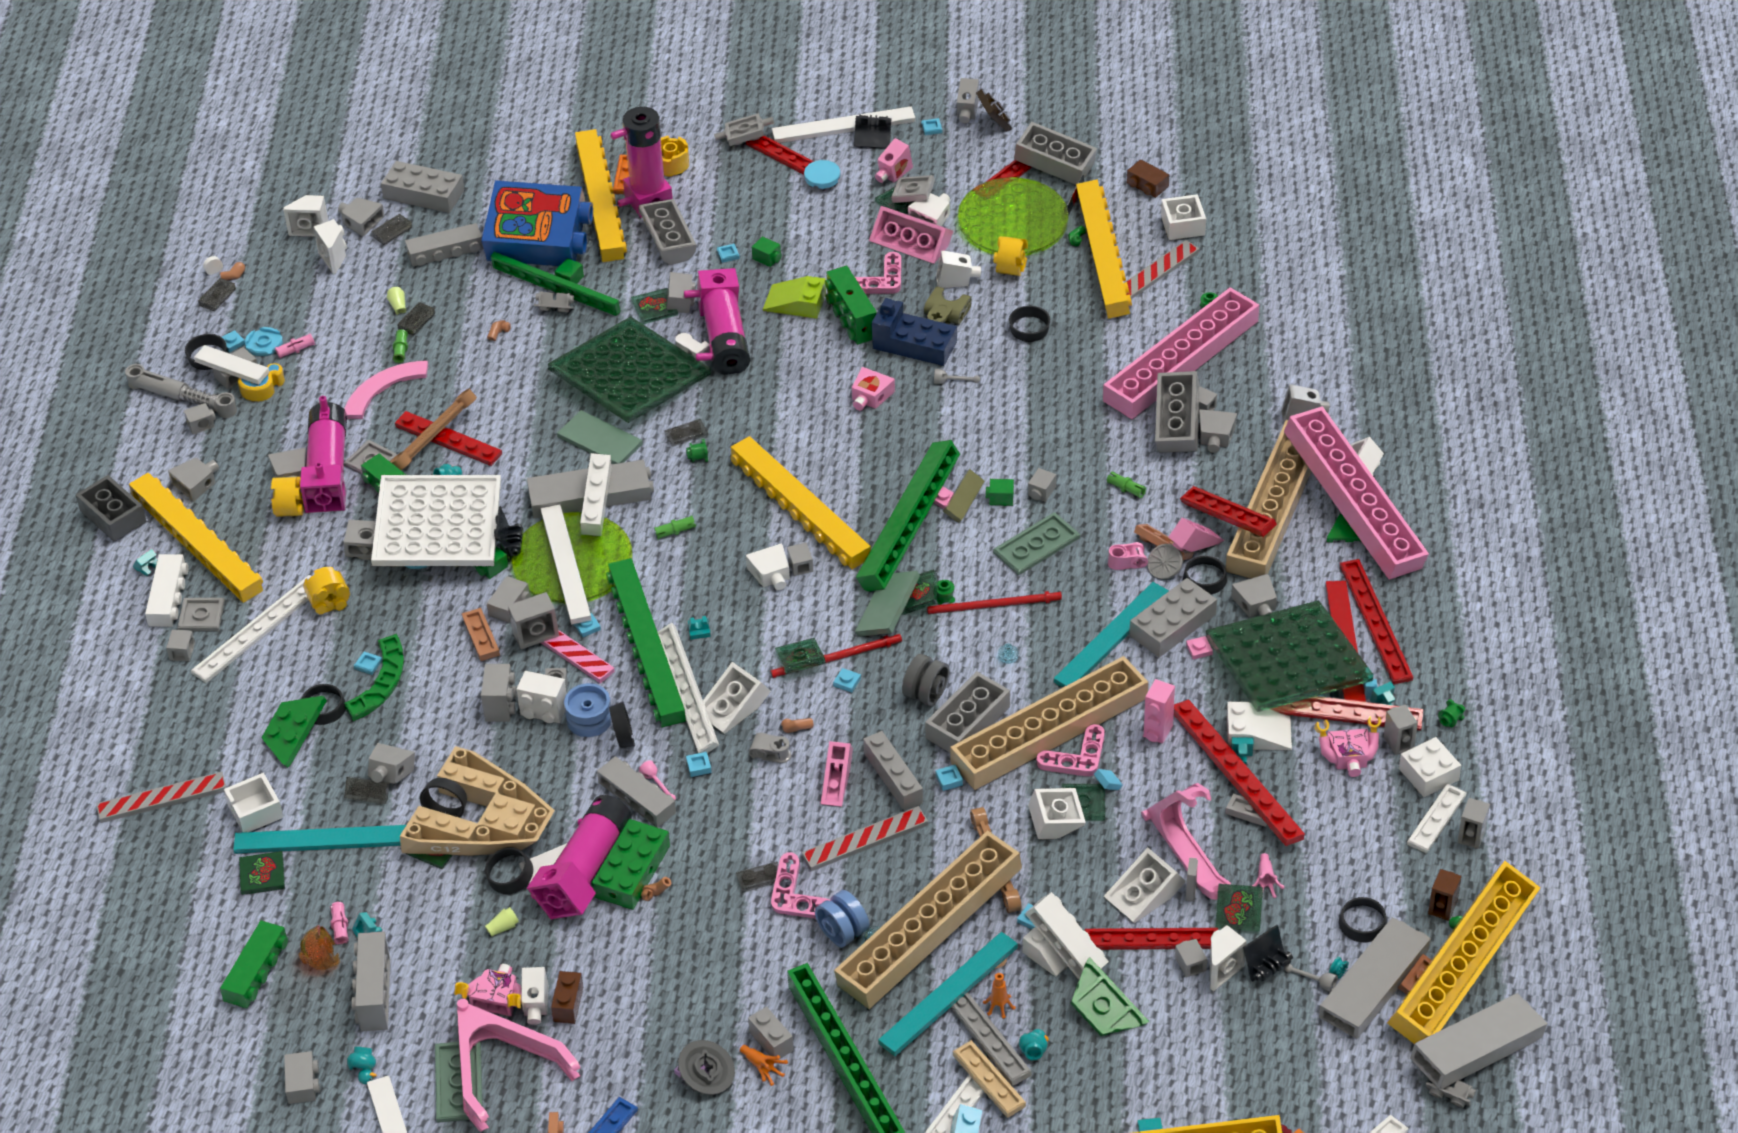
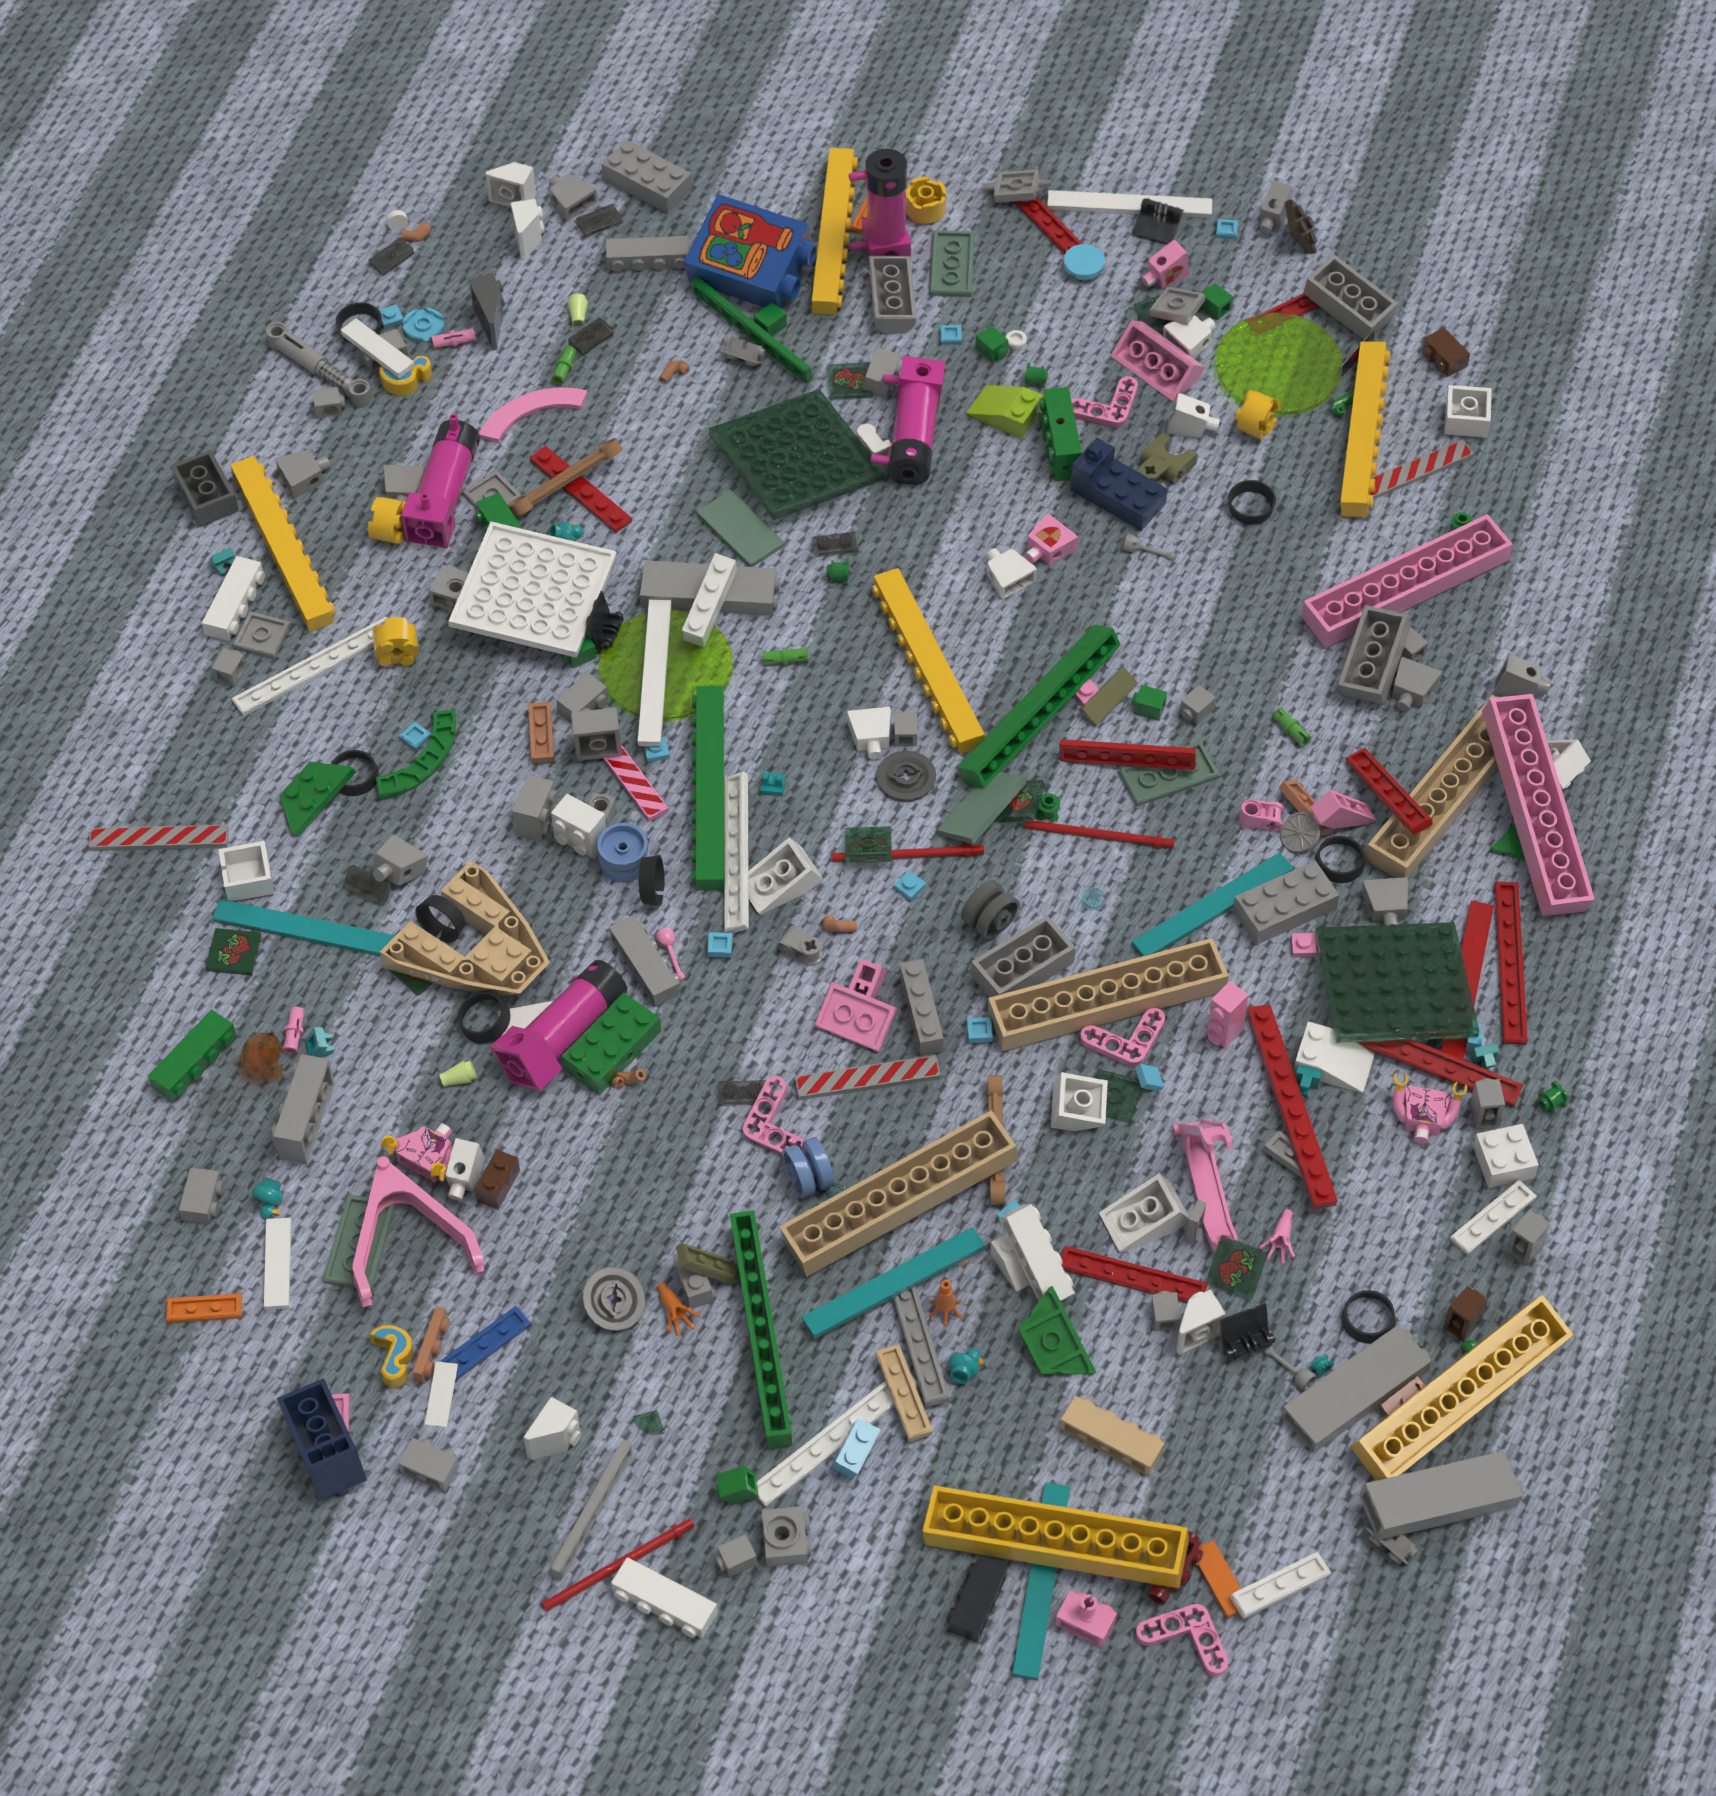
camera: 15 degrees right, 10 degrees up
none -> dark grey slope [469,273,505,351]
none -> olive tile [676,1243,739,1285]
none -> bright pink tile [814,982,898,1052]
none -> dark grey gear [877,751,936,802]
none -> sand green tile [930,230,975,297]
none -> white torso [986,548,1037,600]
none -> white tile [1006,330,1027,350]
none -> green brick [1025,362,1048,388]
none -> red tile [1059,739,1196,770]
none -> tan brick [1060,1396,1165,1477]
none -> green brick [1201,283,1233,320]

